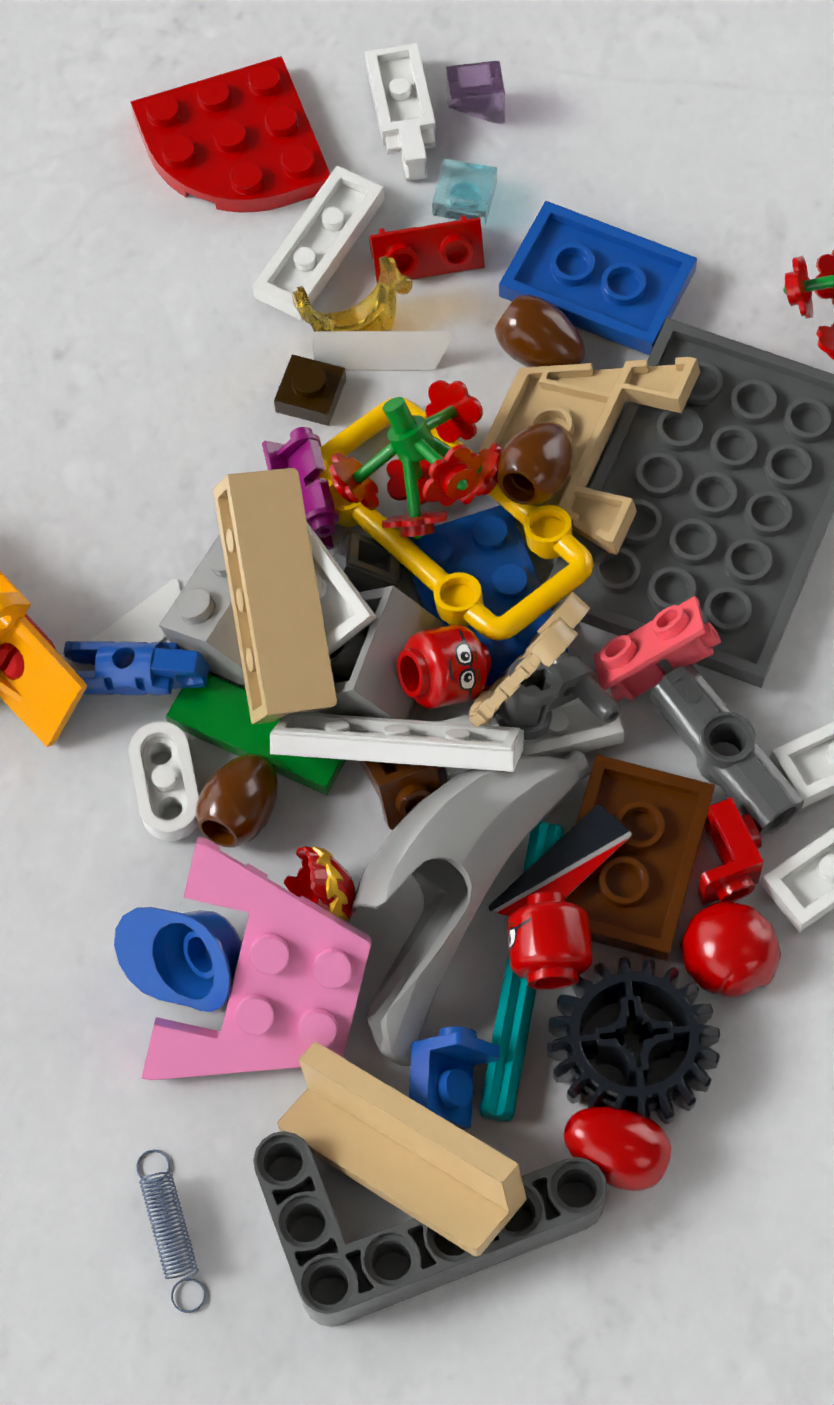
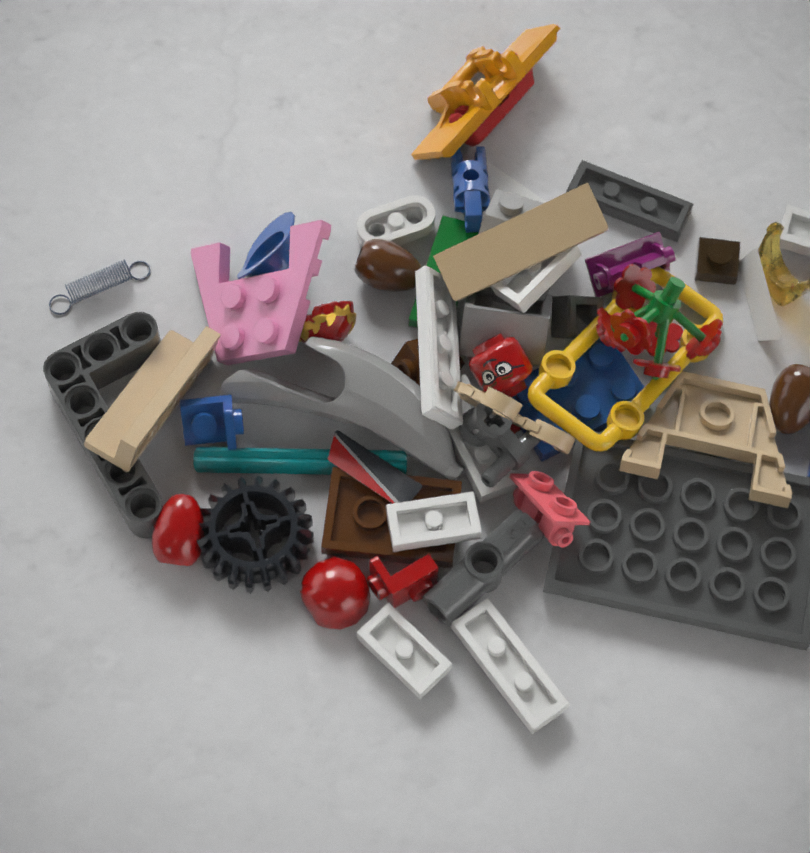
camera: 75 degrees right, 0 degrees up
reddish brown animal [496,421,573,505] -> none
red head [507,892,593,990] -> none
none -> white plate [386,491,482,552]
none -> dark grey tile [566,160,694,242]

